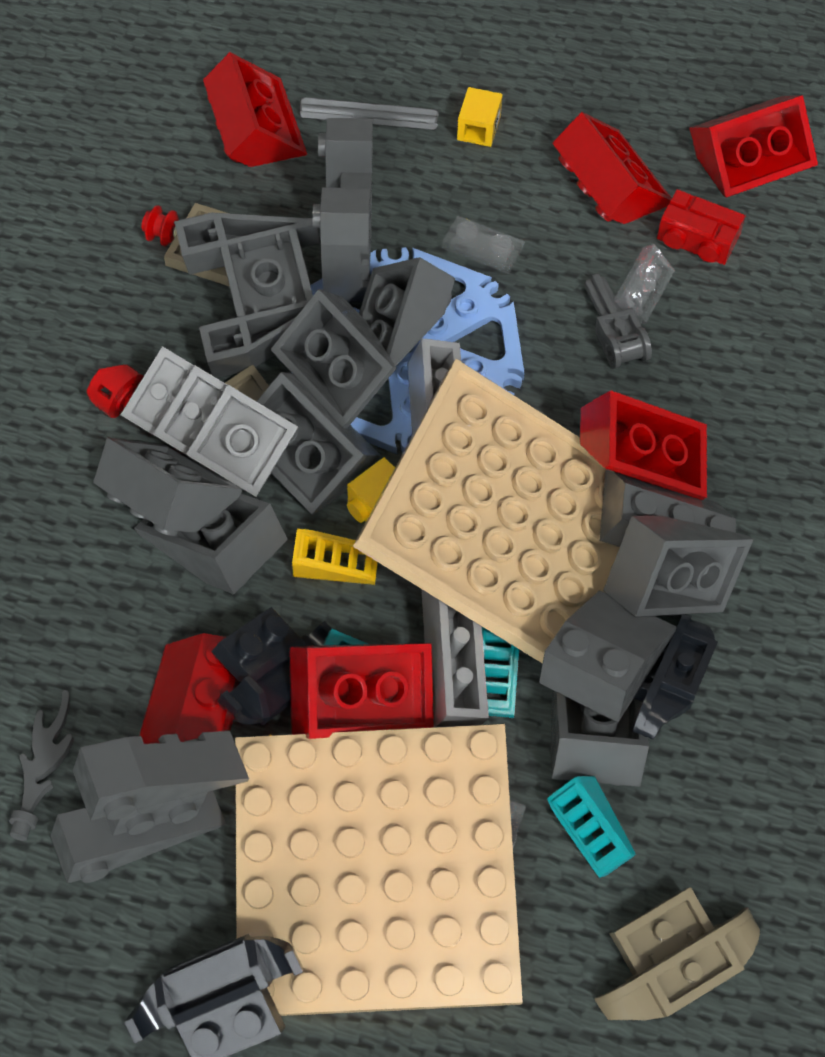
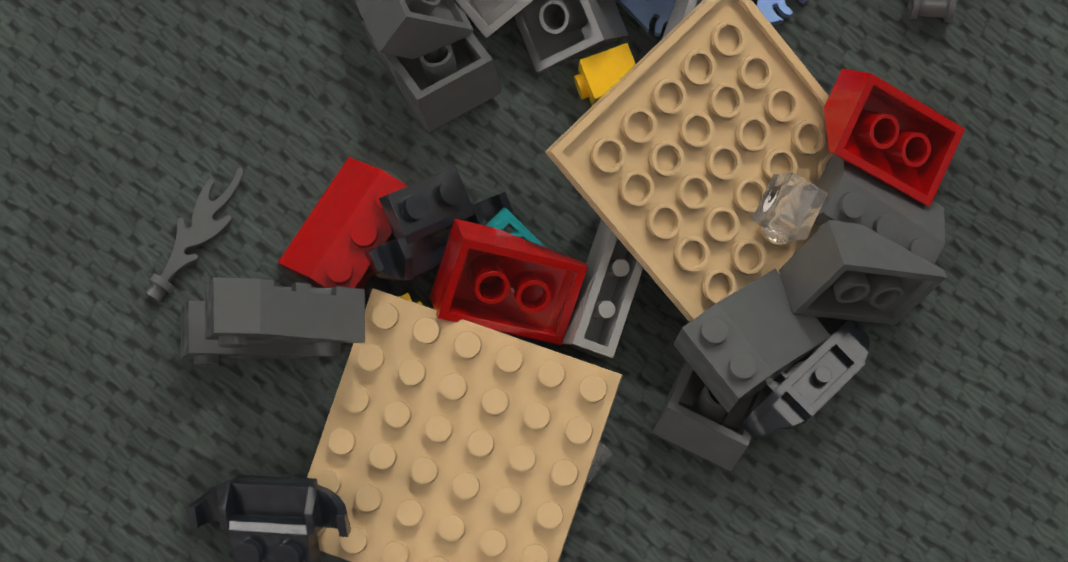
camera: 20 degrees right, 20 degrees up
yellow slope [292,528,378,585] -> none
teal slope [482,627,519,718] -> none
teal slope [547,776,636,878] -> none
none -> clear brick [752,172,828,244]

